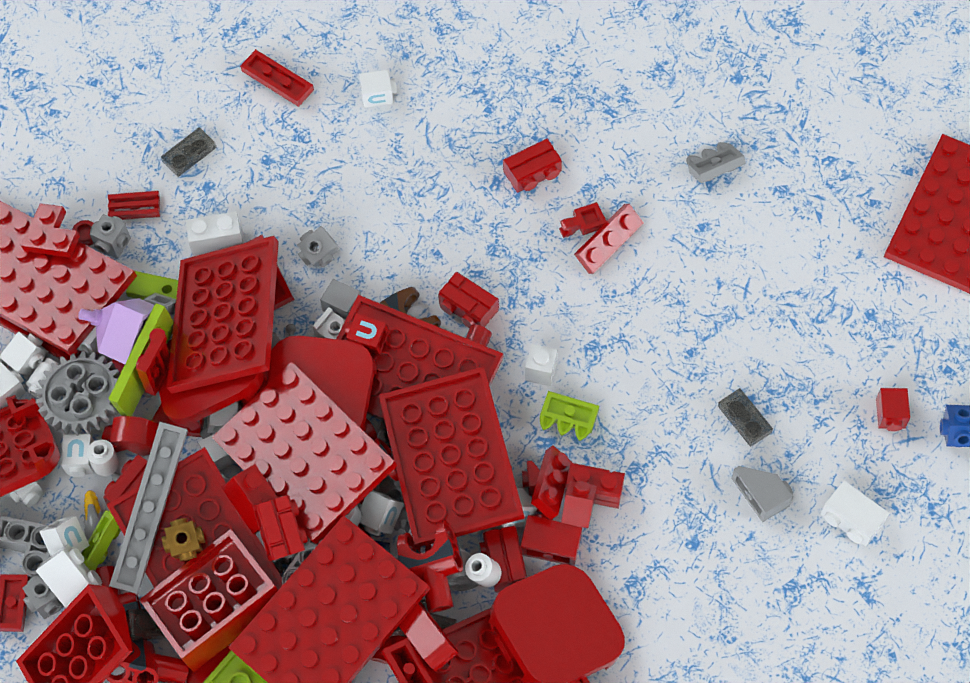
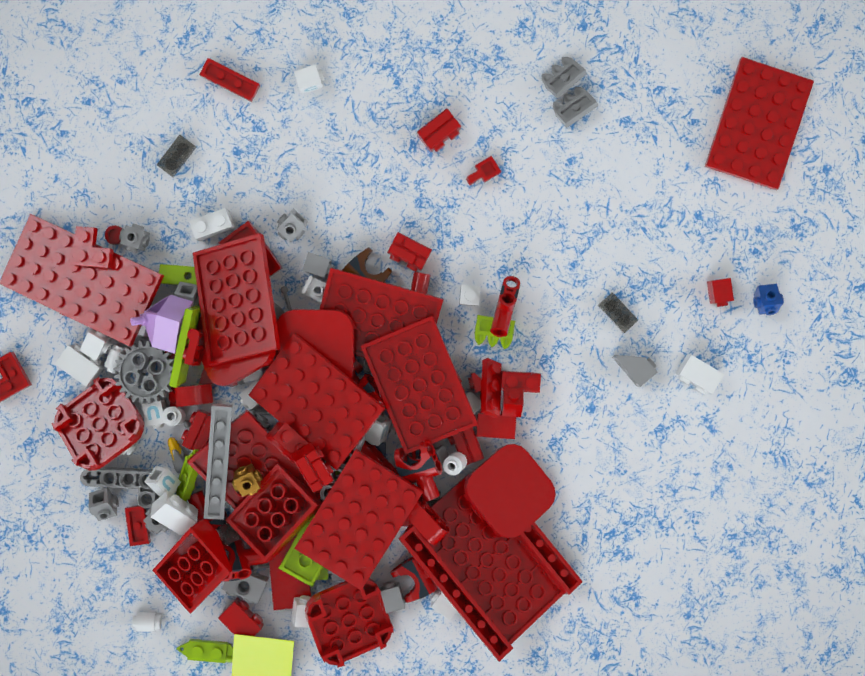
camera: 10 degrees left, 25 degrees up
red tile [108,191,160,220] -> none
red brick [345,313,390,356] -> none
plate [574,203,644,274] -> none
none -> red connector [490,276,520,337]
none -> light grey plate [542,57,587,99]

